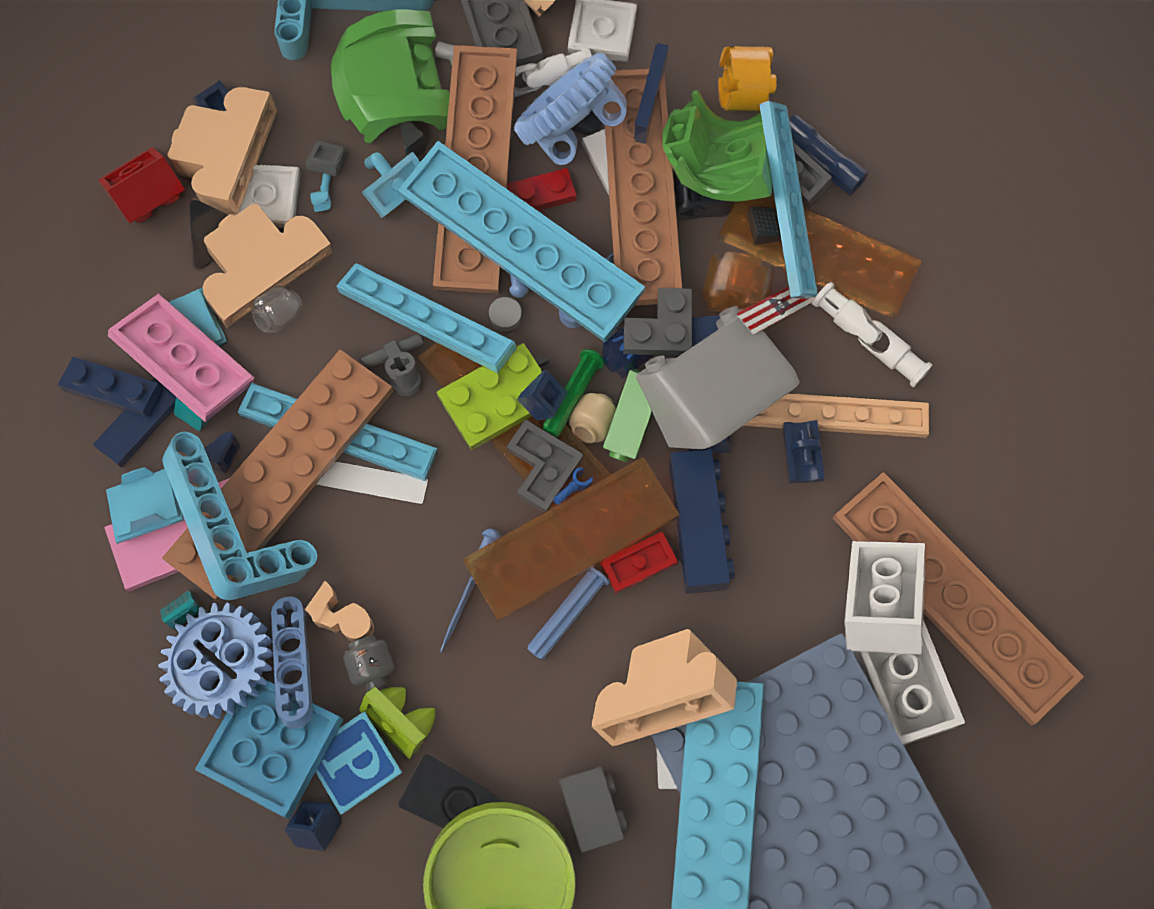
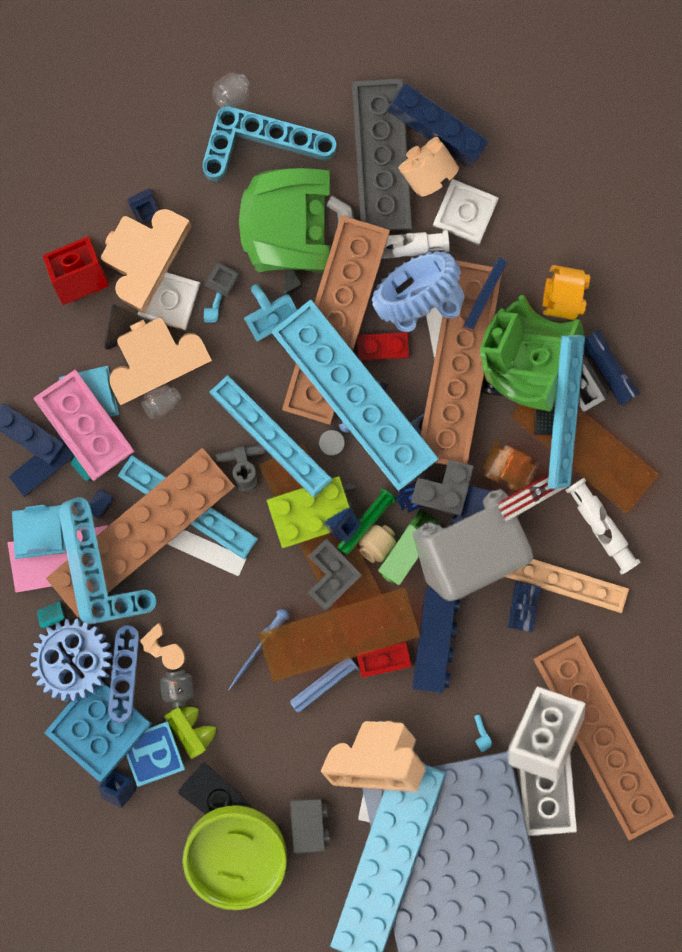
camera: 15 degrees right, 15 degrees up
blue hand [553,467,593,505] -> none
none -> medium azure hand [474,715,492,752]

